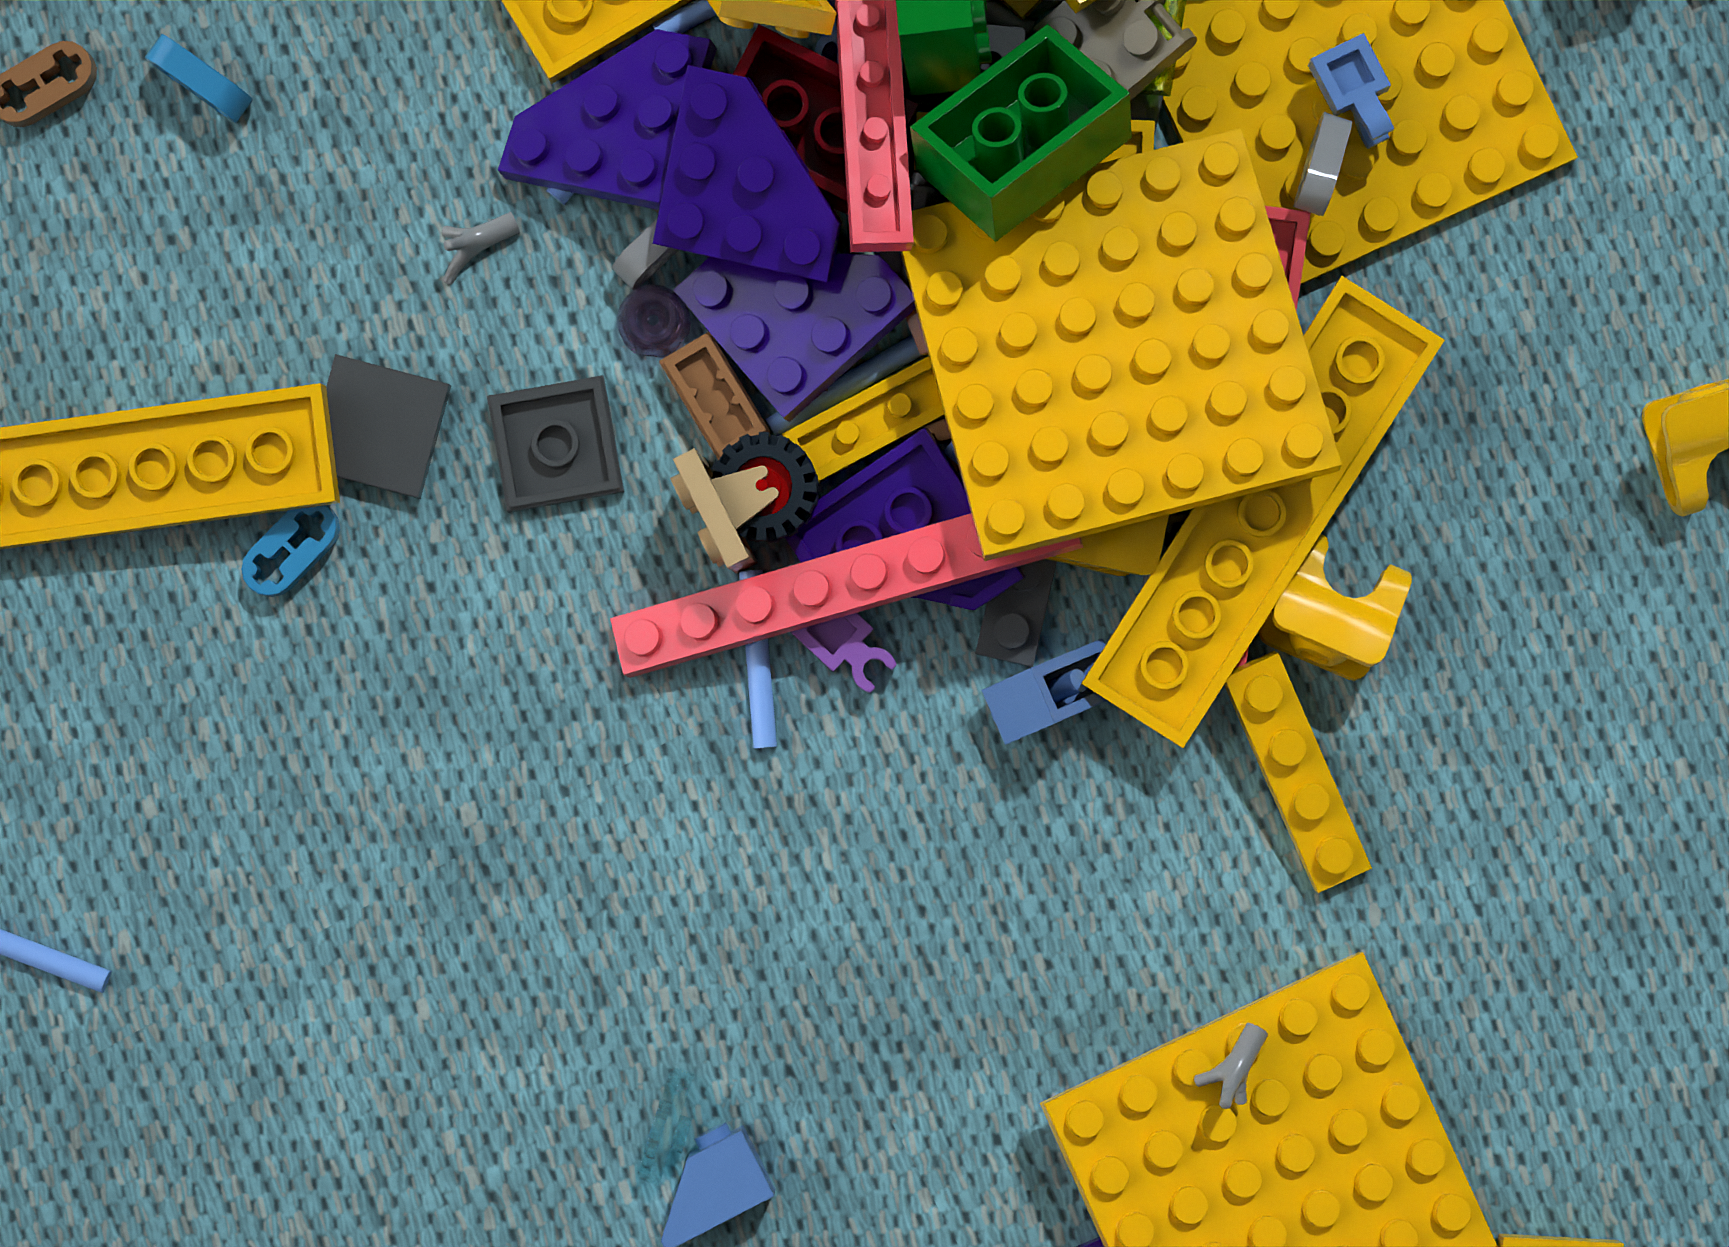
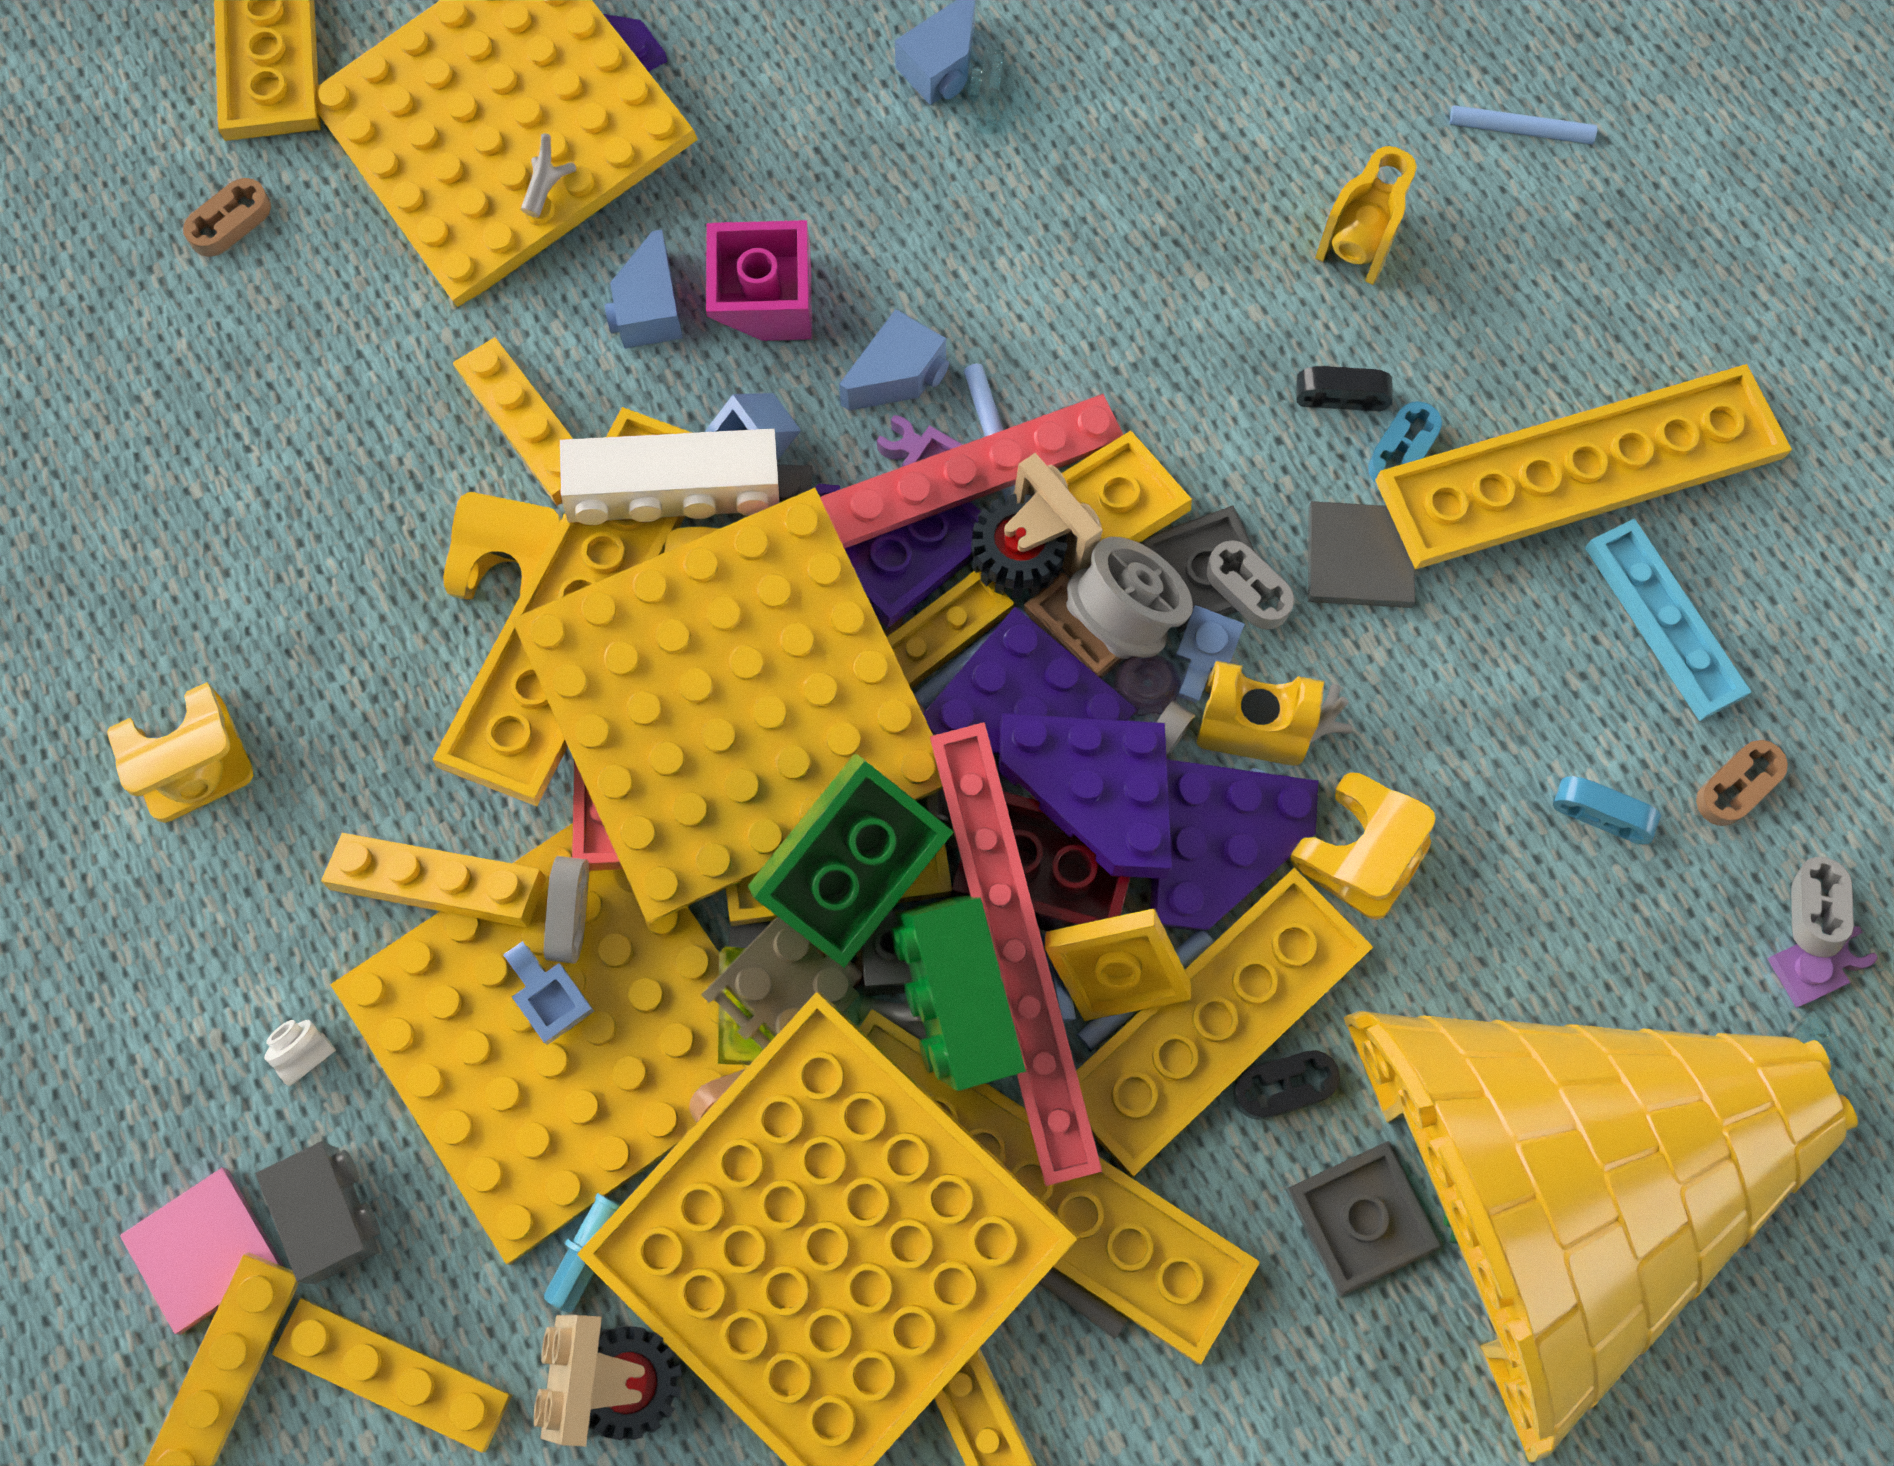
camera: 170 degrees right, 15 degrees down
none -> medium nougat beam [183,178,271,257]
none -> white plate [264,1020,336,1087]
none -> yellow plate [321,833,546,928]
none -> white brick [560,429,779,525]
none -> medium blue slope [605,229,683,349]
none -> dark pink slope [706,220,812,341]
none -> medium blue slope [839,309,949,411]
none -> yellow plate [1061,430,1192,543]
none -> light grey wheel [1066,537,1193,659]
none -> medium blue plate [1175,605,1245,703]
none -> yellow piece [1196,661,1324,766]
none -> light grey beam [1206,540,1294,630]
none -> yellow piece [1291,772,1436,920]
none -> black beam [1296,366,1393,412]
none -> yellow piece [1315,146,1417,285]
none -> medium azure plate [1585,518,1751,722]

